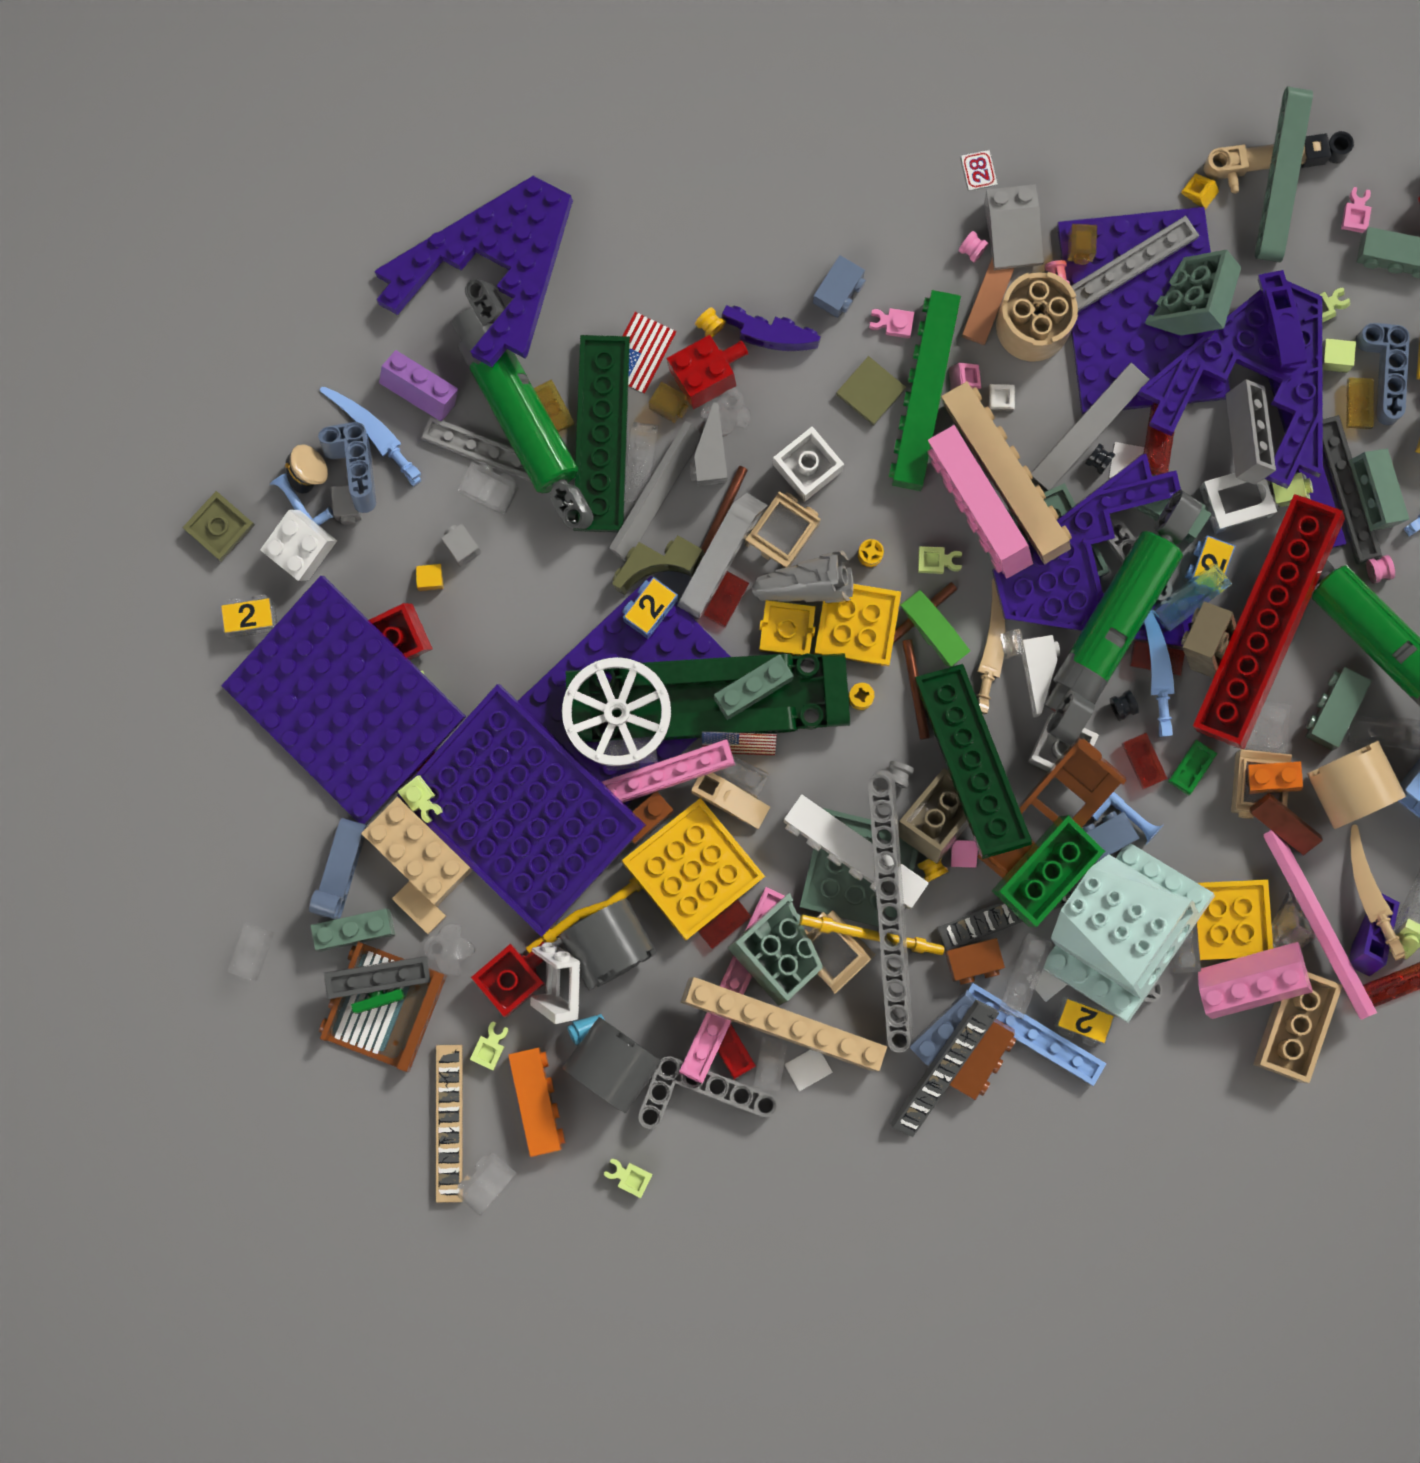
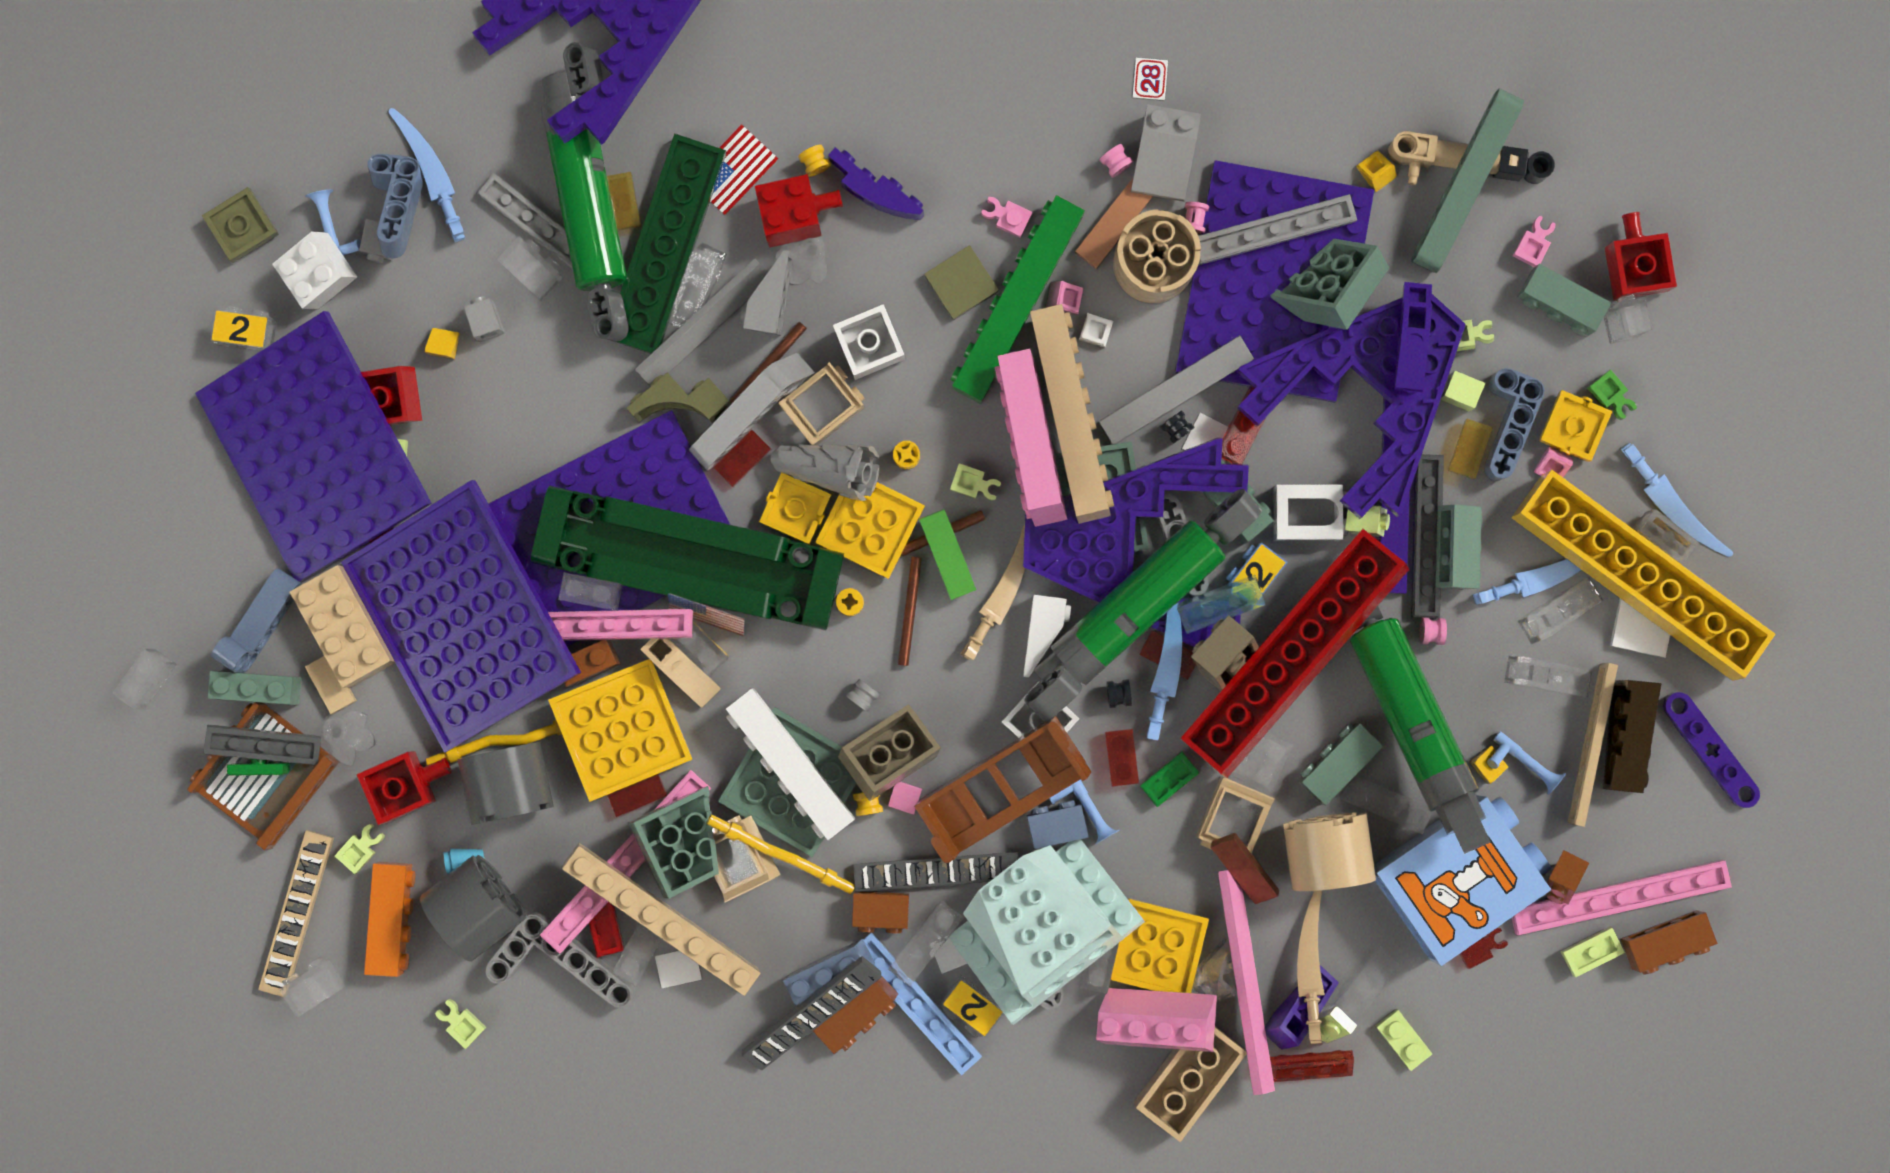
camera: 20 degrees right, 5 degrees up
tan piece [285,444,328,494] -> none
medium lavender brick [379,350,458,422] -> none
yellowish green plate [398,775,442,823] -> none
white panel [530,942,580,1024] -> none
white wheel [562,658,671,766] -> none
brick [623,577,678,639] -> none
clear yellow brick [649,381,689,423] -> none
sand green brick [714,654,794,720] -> none
sand blue brick [813,255,866,318] -> none
light grey beam [868,770,913,1053] -> none
dark green plate [915,664,1032,859] -> none
green brick [992,815,1105,927] -> none
clear tile [1000,629,1025,659] -> none
clear yellow brick [1068,224,1097,265] -> none
light grey brick [1226,379,1276,485] -> none
orange brick [1247,761,1303,794] -> none

